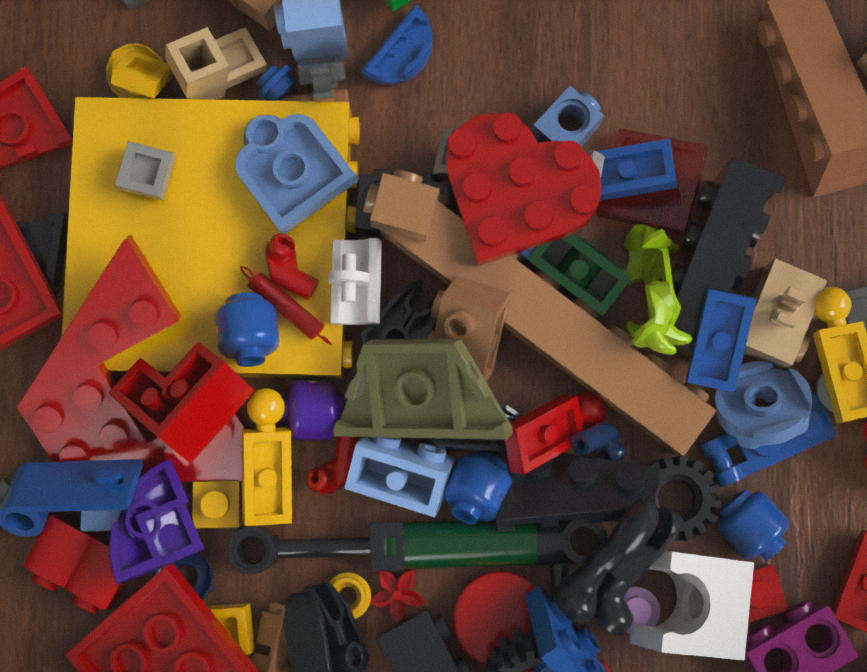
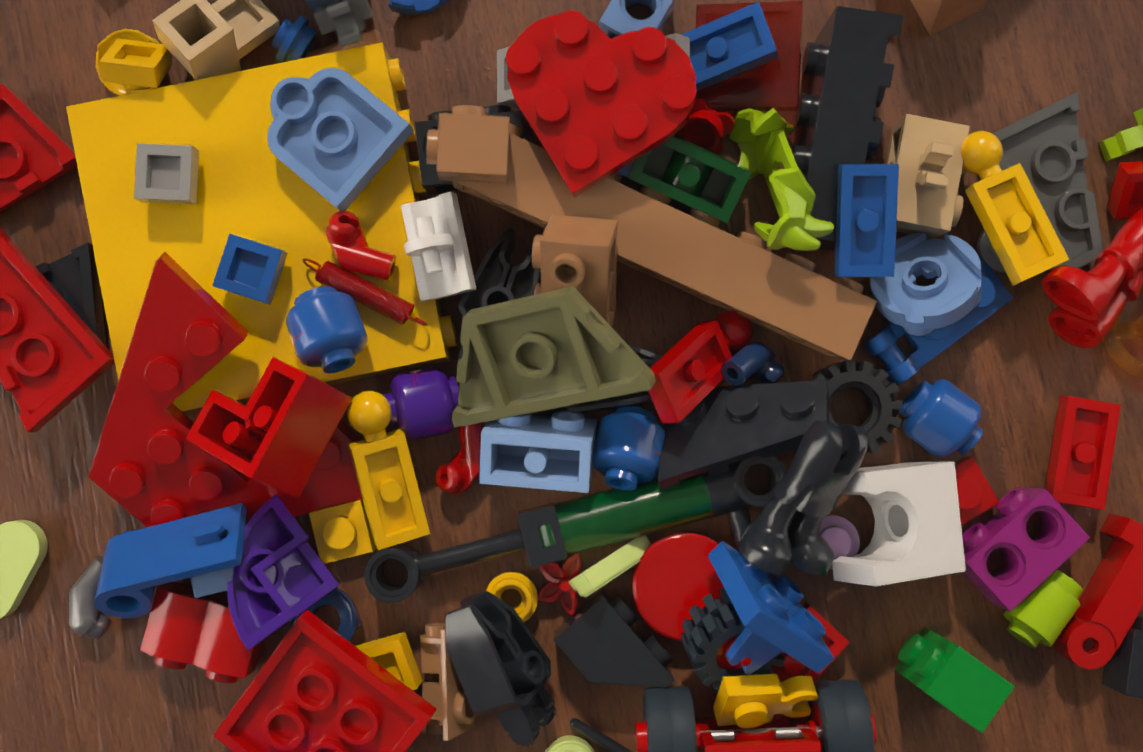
camera: 15 degrees left, 5 degrees up
none -> blue plate [212,233,288,305]
none -> yellowish green tile [568,535,651,597]
none -> red plate [676,98,735,155]

